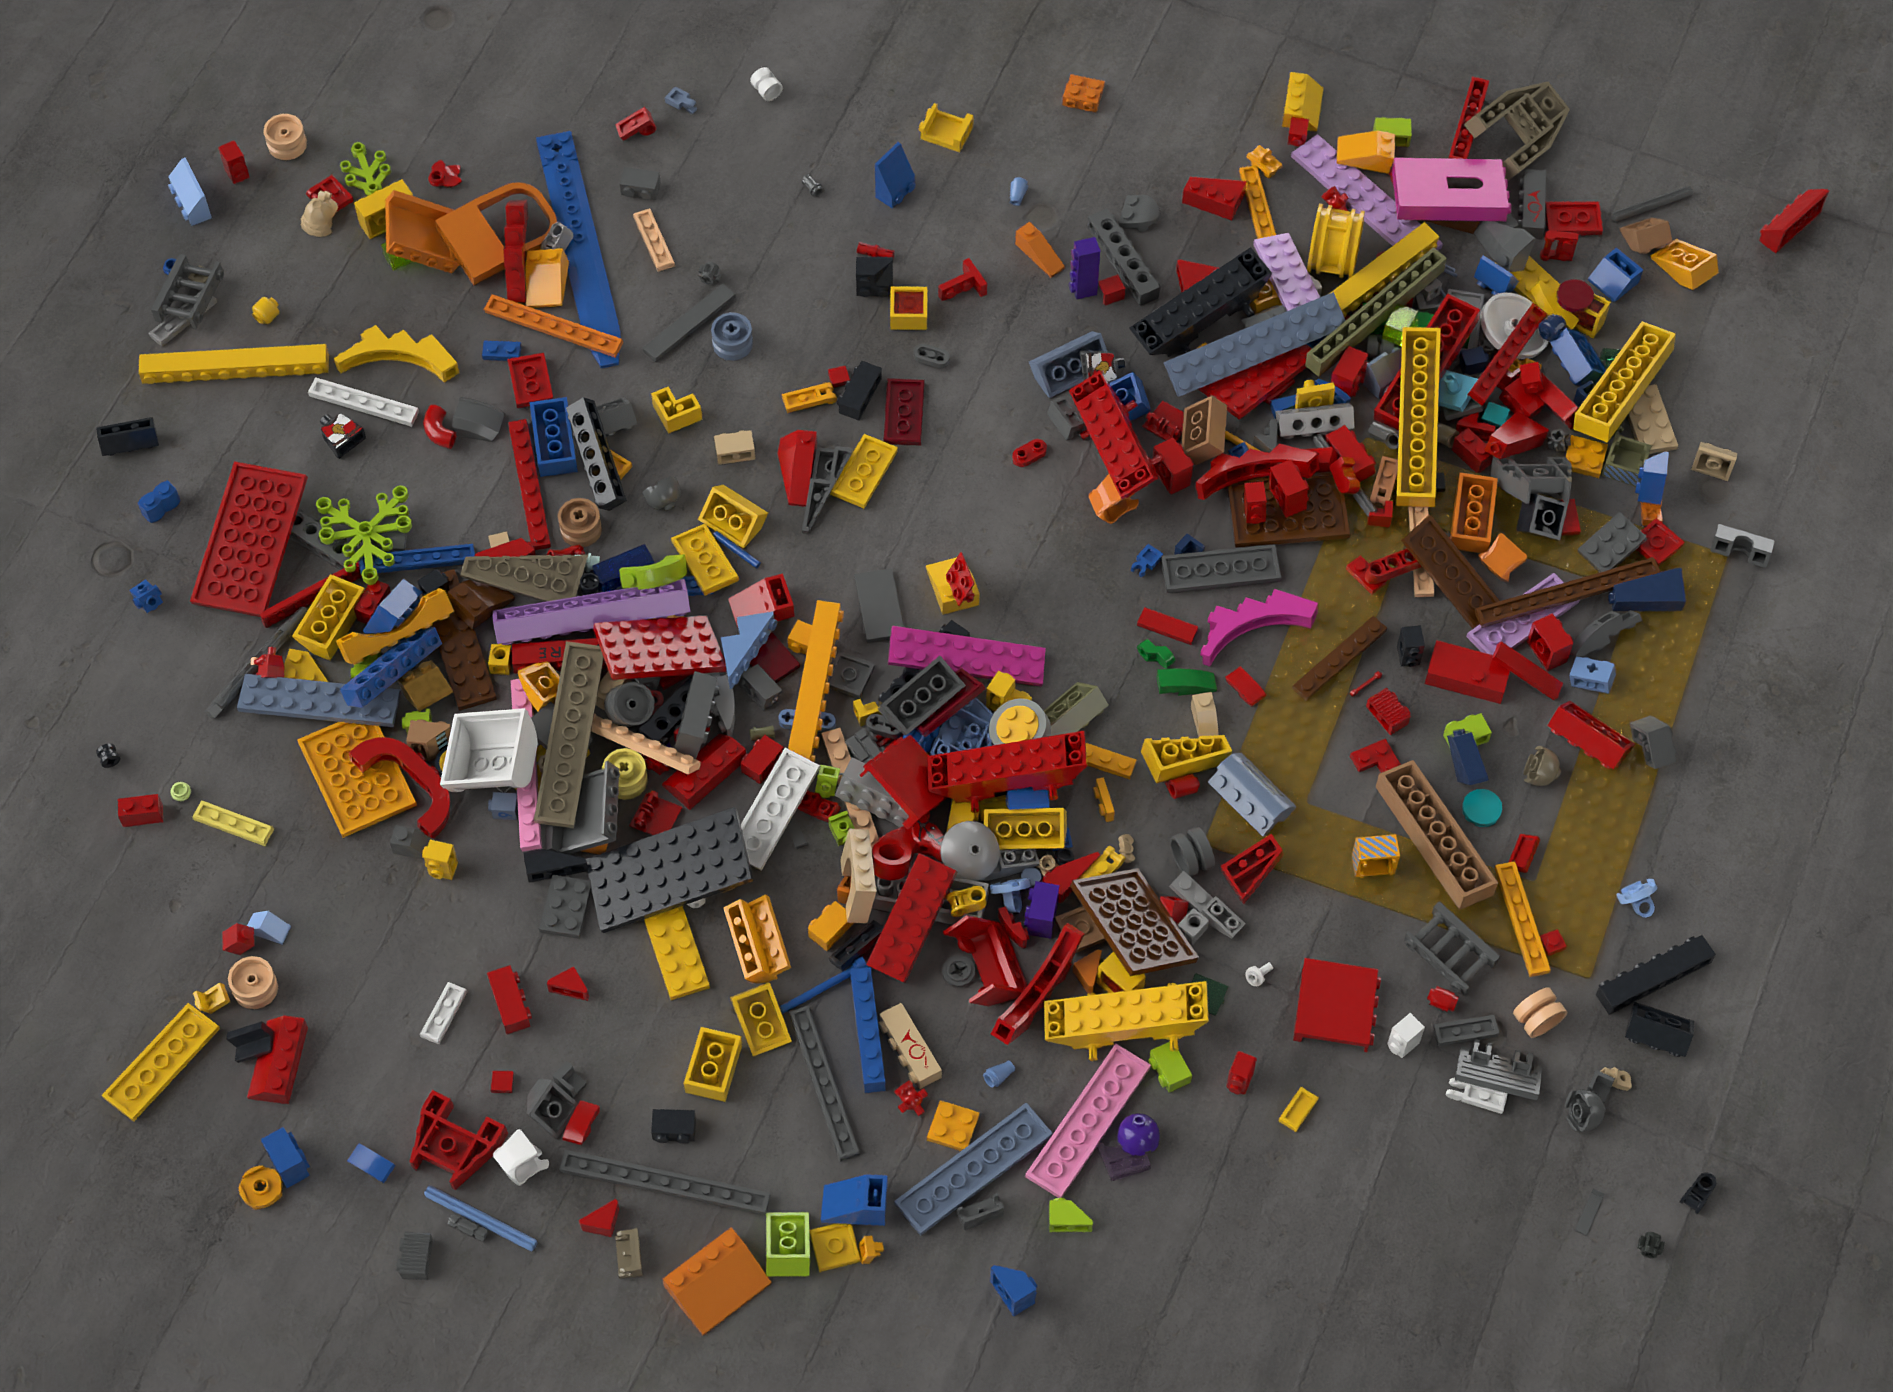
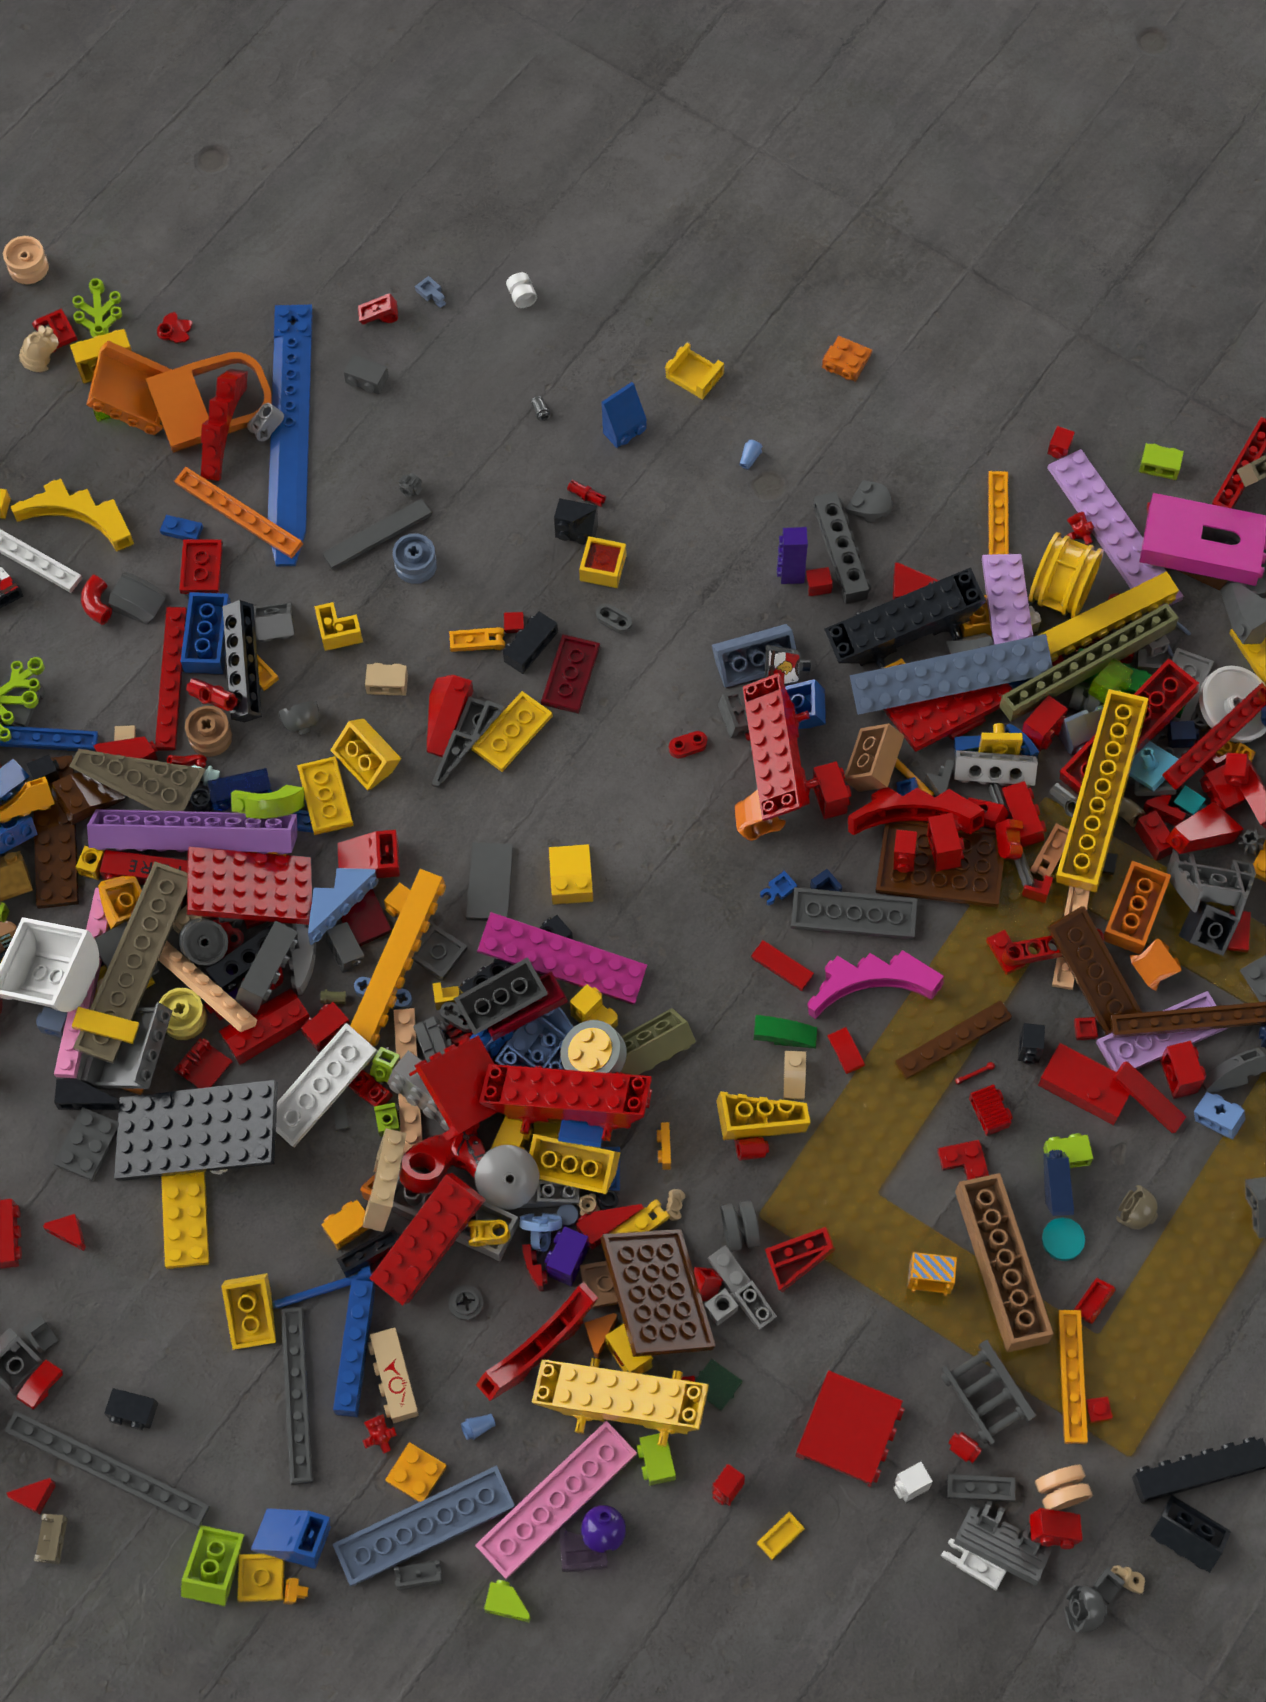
camera: 15 degrees right, 5 degrees up
light orange slope [525,248,569,308] -> none
light nougat tile [633,208,675,272] -> none
orange slope [663,1227,772,1336] -> none
yellow brick [684,1027,742,1102] -> none
blue bar [713,531,761,569] -> none
light orange brick [723,894,791,983] -> none
red bracket [938,258,987,301] -> none
red windscreen [943,915,1027,1007] -> none
red hinge [946,552,975,606] -> none
blue slope [990,1265,1037,1317] -> none
orange slope [1015,222,1065,278] -> none
light orange plate [1086,743,1137,780] -> none
green piece [1137,639,1176,668] -> none
red hinge [1142,401,1184,441] -> none
red wedge [1182,177,1247,221] -> none
sand blue brick [1208,753,1297,836] -> none
white plate [1245,962,1274,986] -> none
light orange hips [1247,145,1282,178] -> none
yellow slope [1282,72,1323,131] -> none
light orange slope [1336,131,1395,174] -> none
blue slope [1474,255,1519,295] -> none
red slope [1547,701,1636,770] -> none
light blue tile [1616,879,1657,917] -> none
none -> yellow tile [72,1007,140,1044]
none -> red piece [186,678,238,711]
none -> red brick [1029,1508,1083,1549]
none -> red tile [1074,1017,1098,1040]

